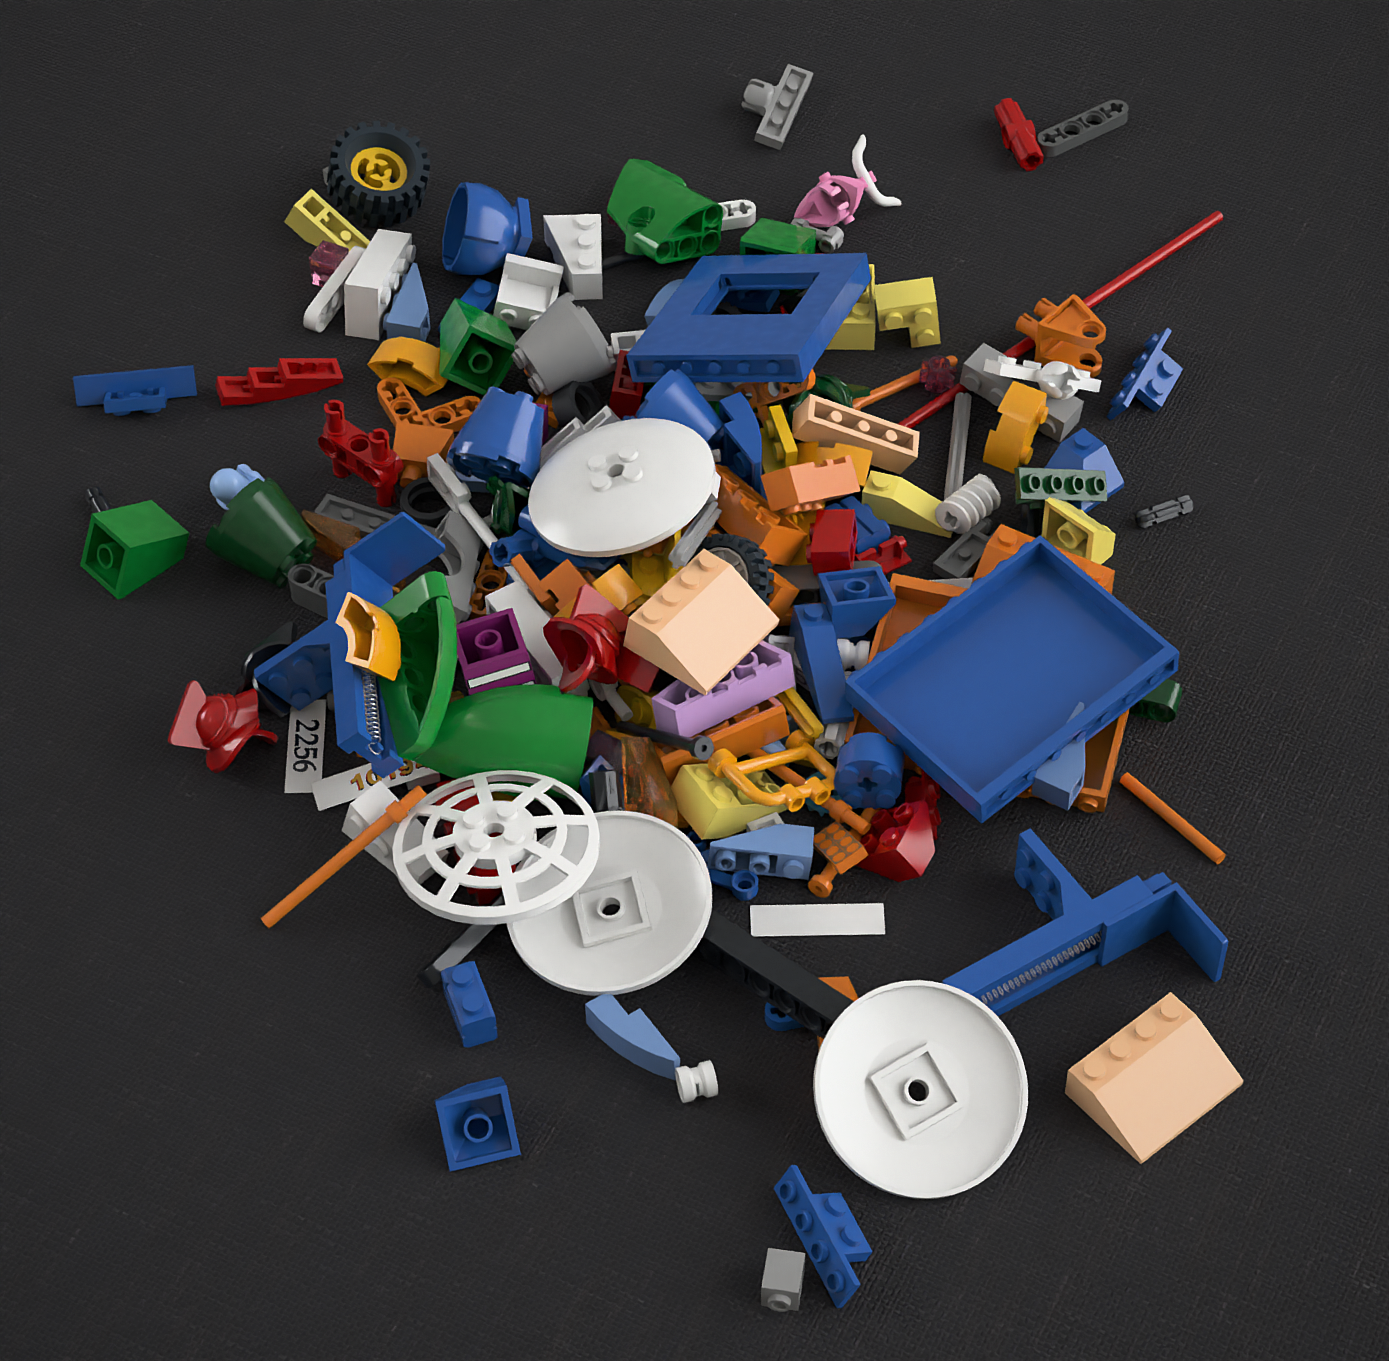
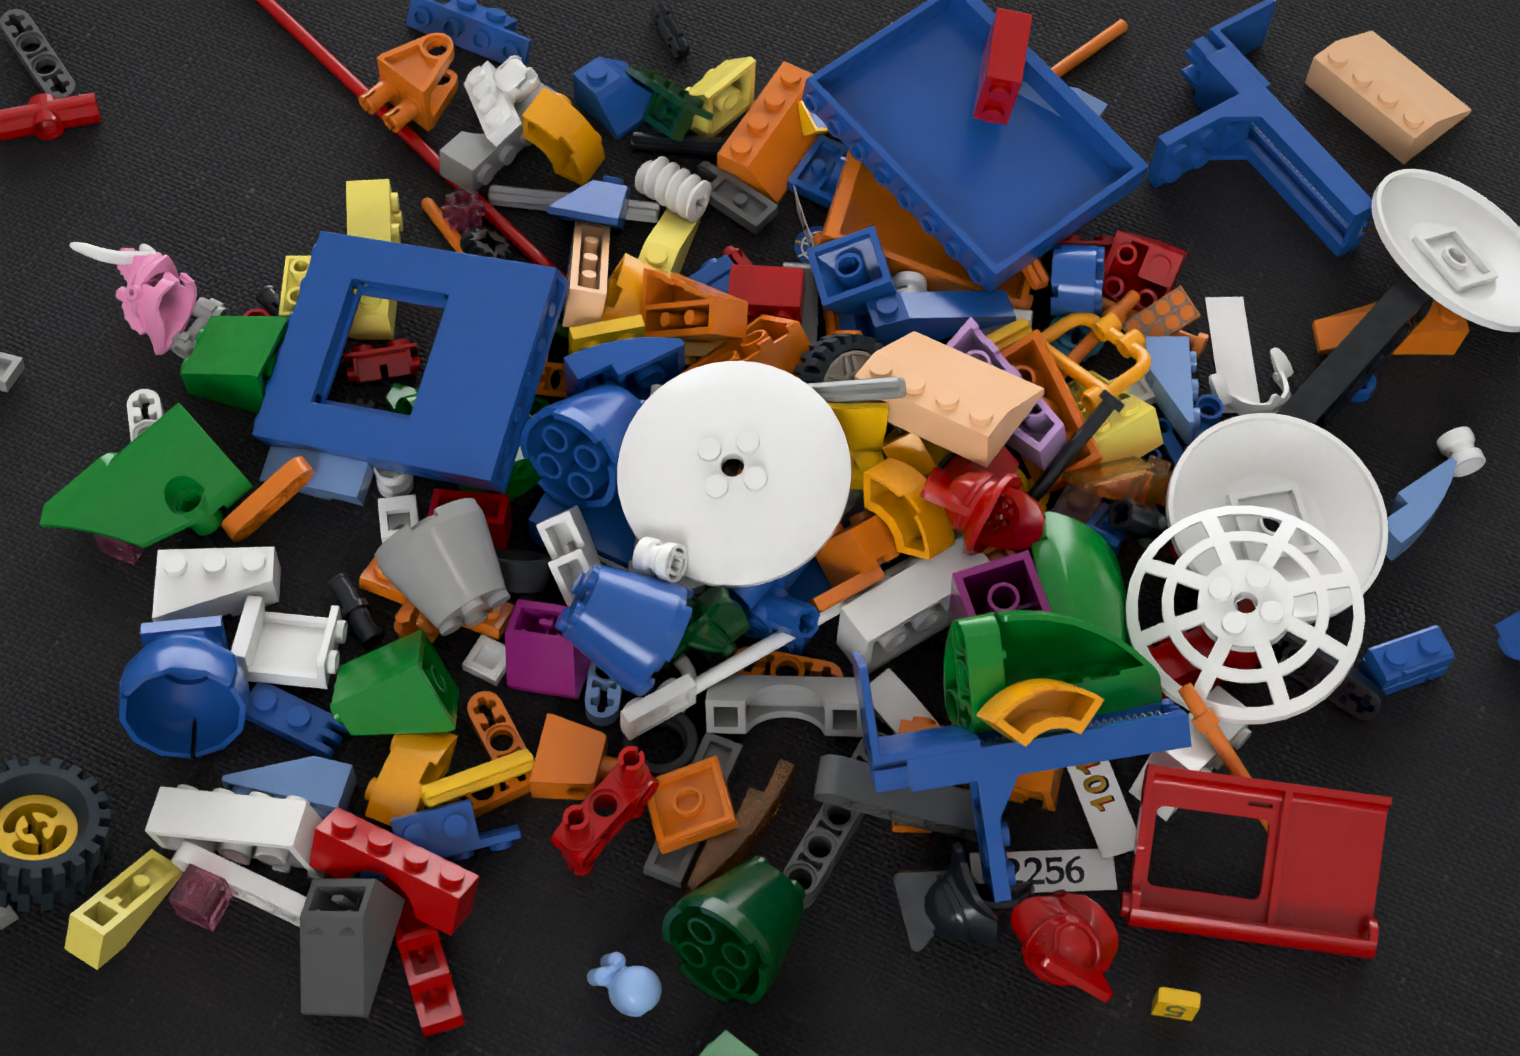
camera: 95 degrees left, 10 degrees up
none -> orange beam [221,456,315,542]
none -> dark grey slope [300,879,405,1018]
none -> red arch [309,807,479,935]
none -> blue bracket [360,799,522,881]
none -> yellow axle [420,749,534,808]
none -> black gear [460,227,515,261]
none -> slope [547,176,631,230]
none -> white wheel [632,537,688,583]
none -> orange tile [647,755,738,855]
none -> red brick [973,7,1032,125]
none -> red piece [1119,764,1393,959]
none -> yellow tile [1151,987,1201,1021]
none -> white helmet [1209,347,1294,416]

